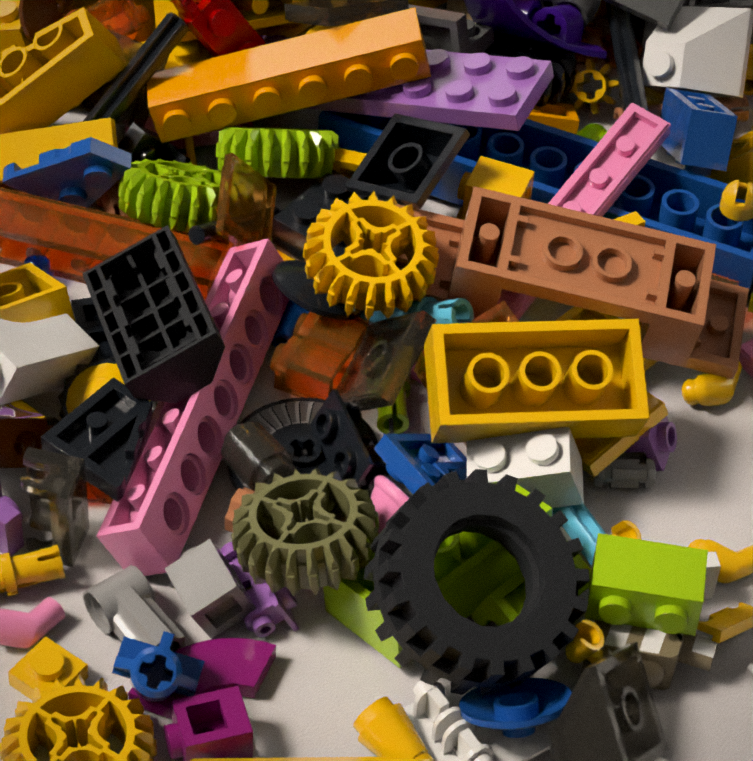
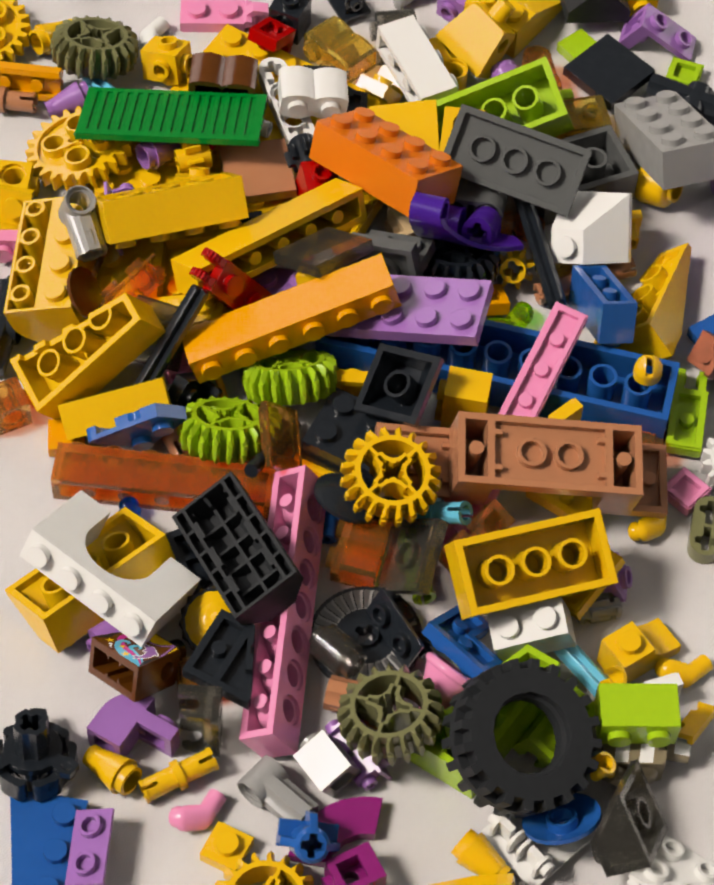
camera: 10 degrees left, 10 degrees up
none -> yellow arch [596,618,681,683]

